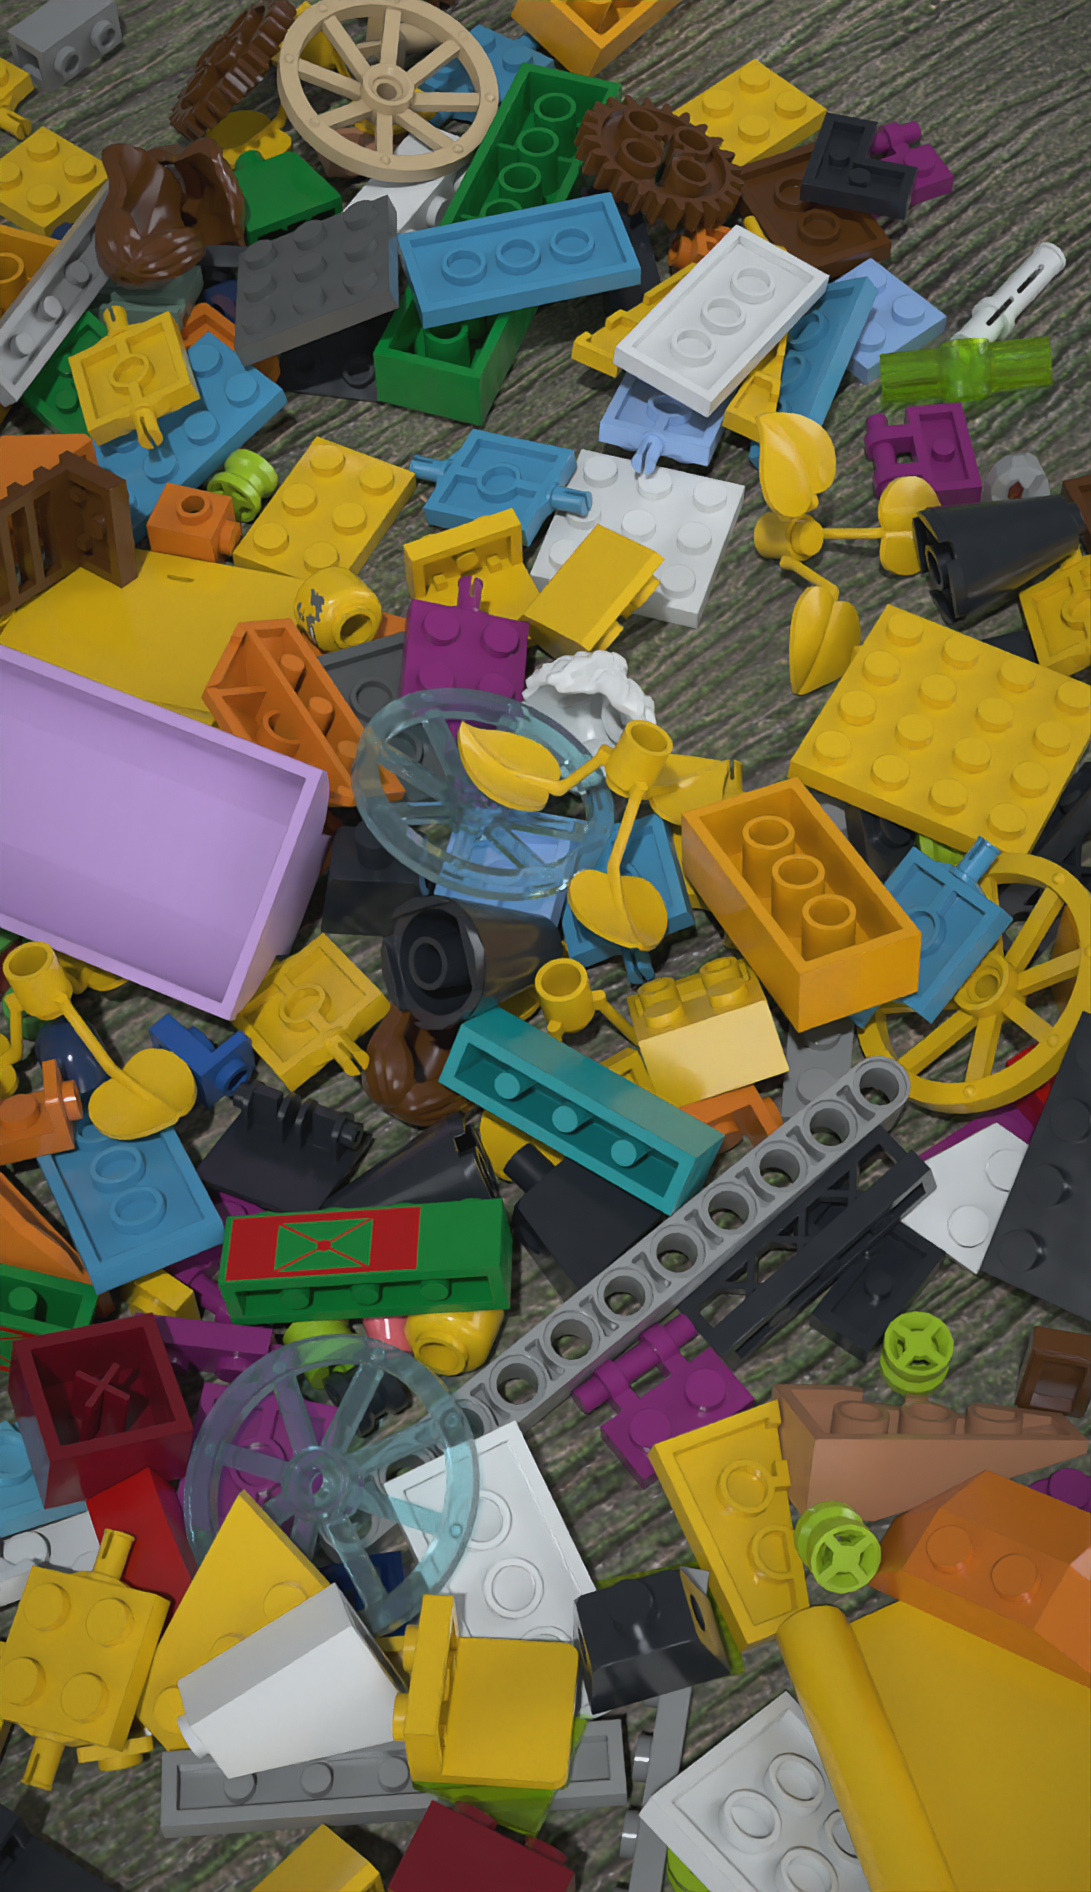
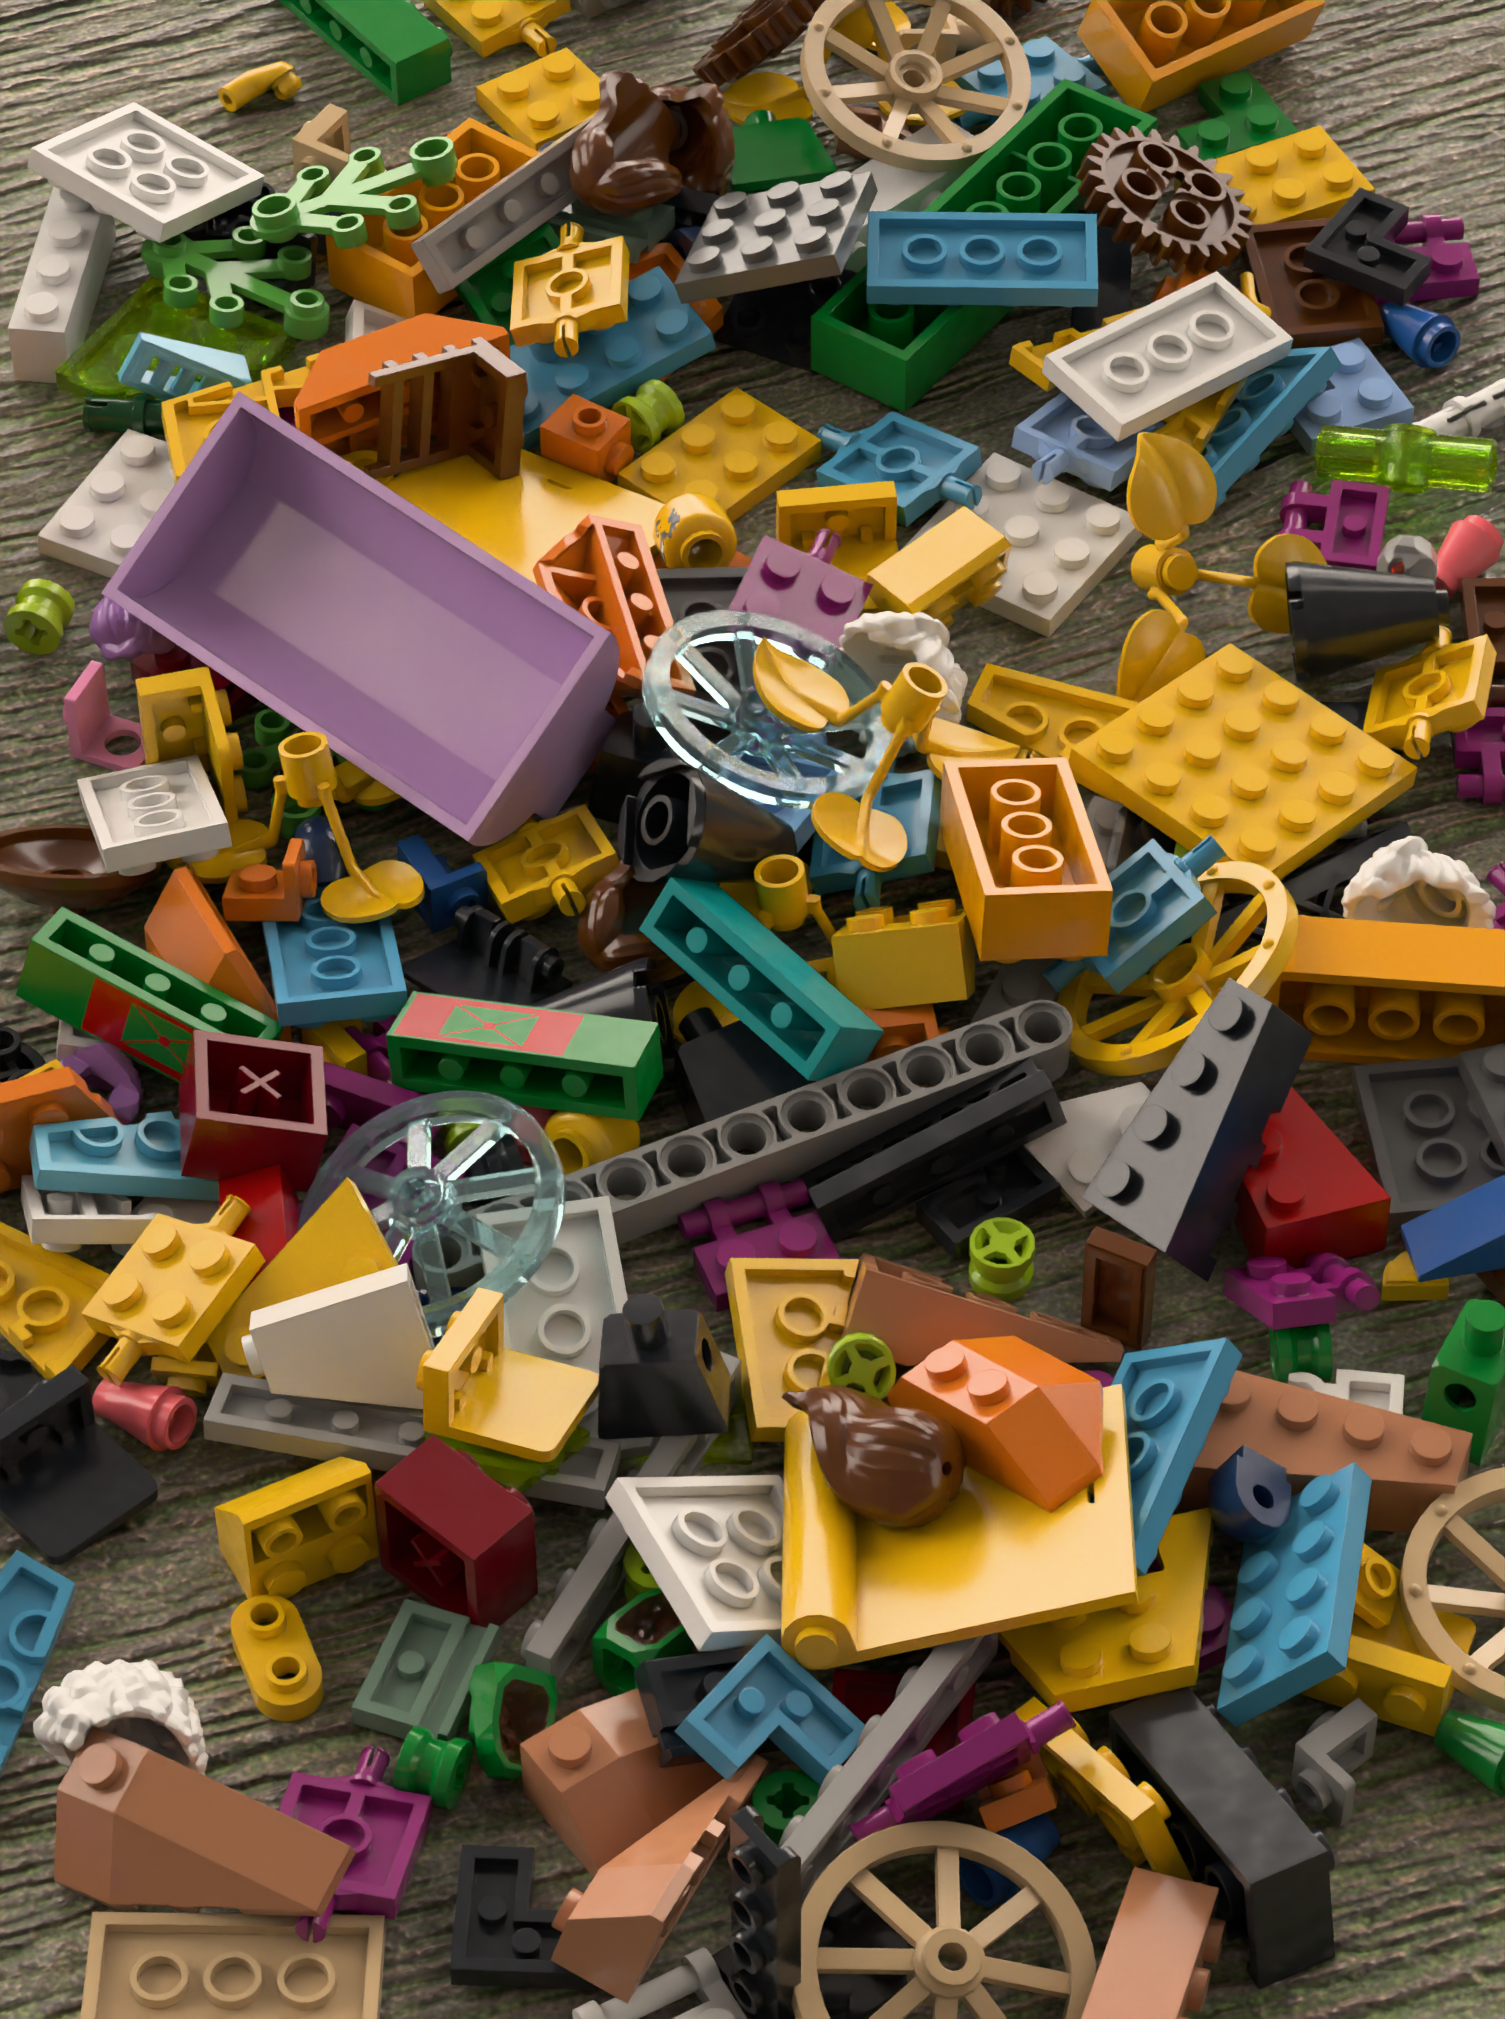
camera: 15 degrees right, 10 degrees down
none -> coral cone [92,1379,197,1452]
none -> reddish brown piece [782,1385,967,1528]
none -> yellow wing [966,663,1140,803]
none -> green plate [1176,69,1299,161]
none -> blue cone [1380,302,1460,368]
none -> coral cone [1435,515,1503,600]

